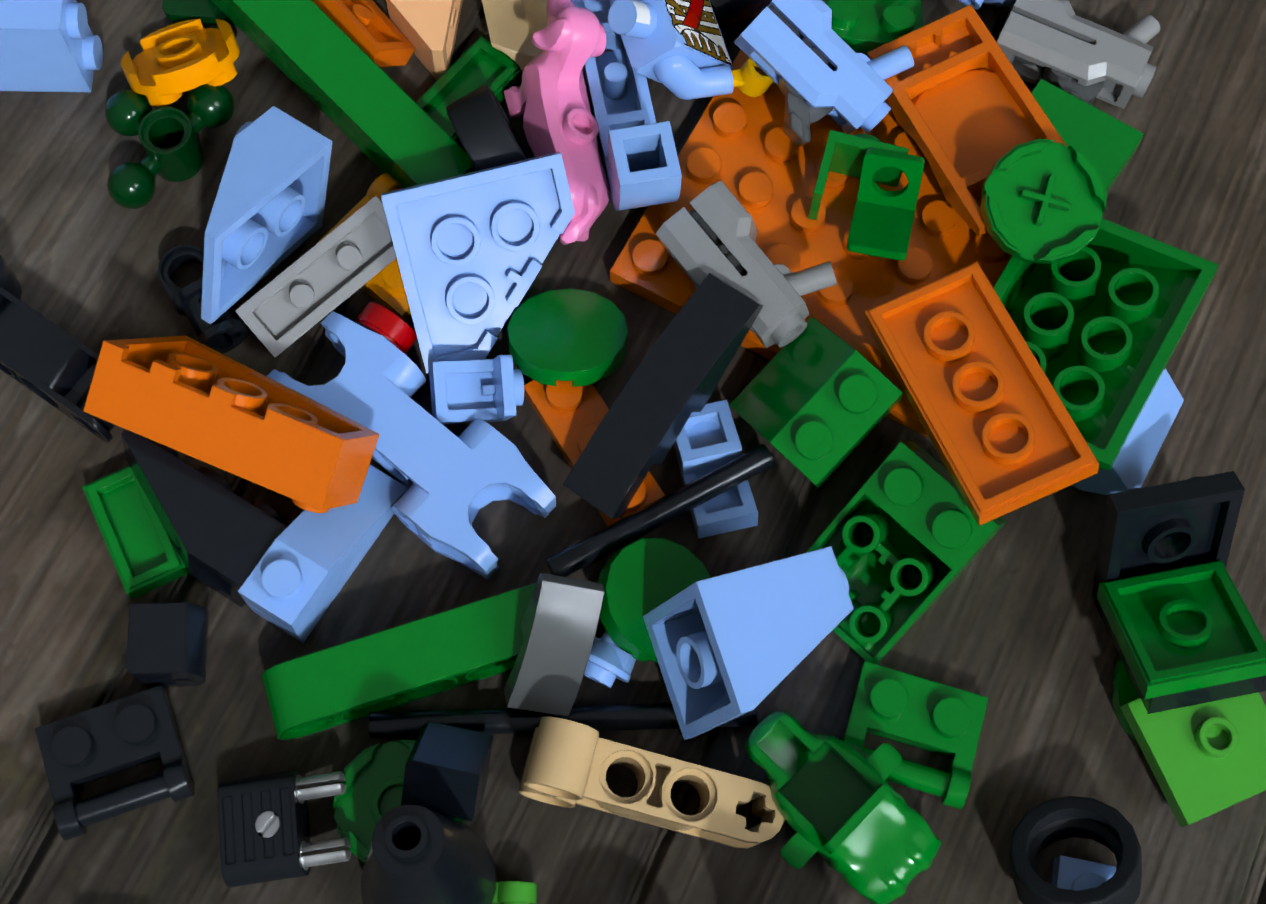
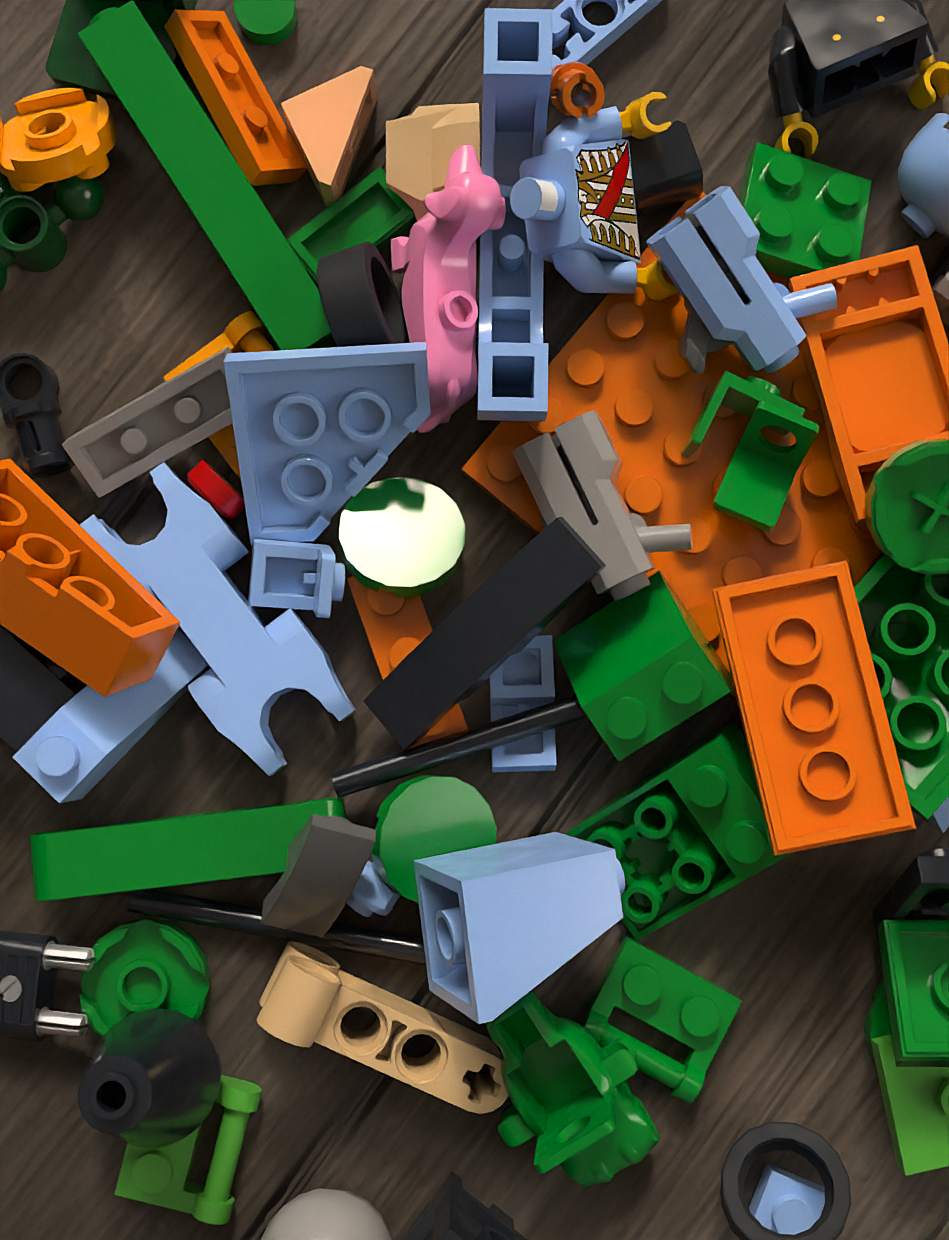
camera: 10 degrees right, 15 degrees up
light blue slope [201,106,332,325] -> none
black piece [401,721,494,822] -> none

